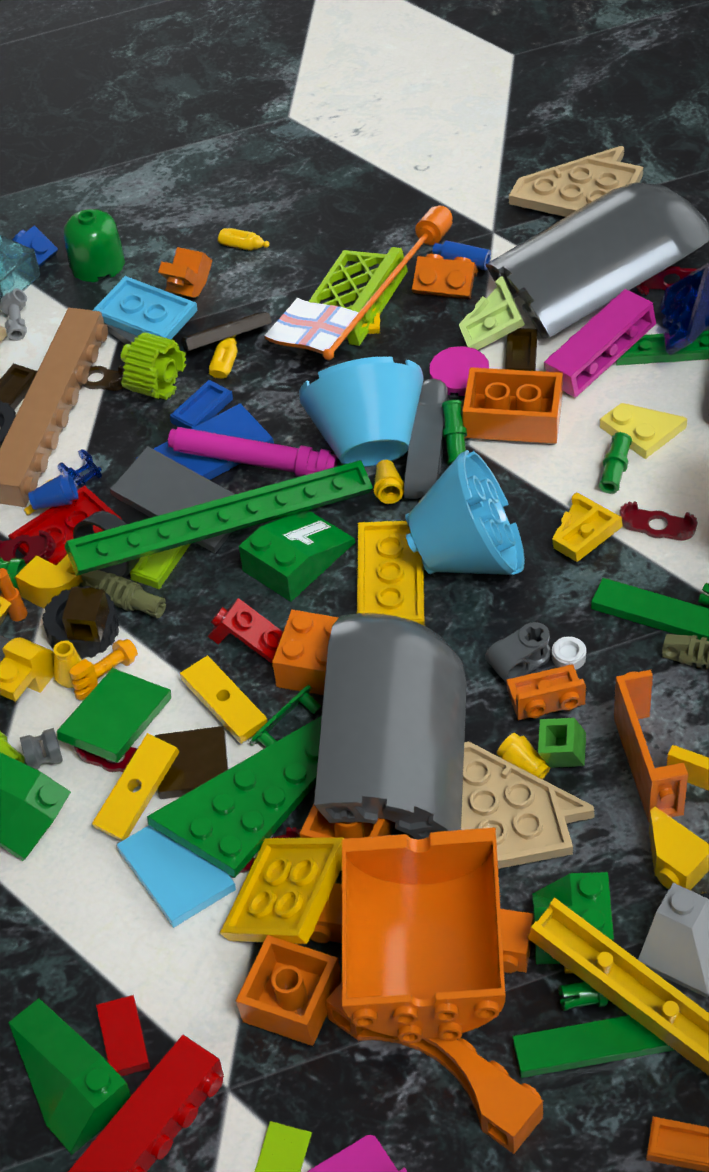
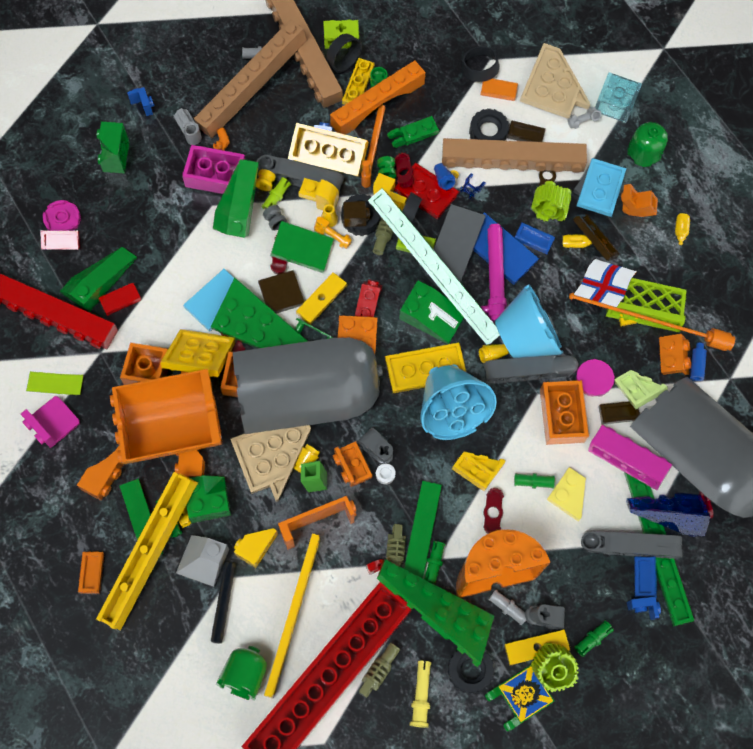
camera: 70 degrees right, 20 degrees up
blue bracket [10,225,58,270] -> none
yellow tile [92,733,179,841] -> none
green pin [442,400,467,466] -> none

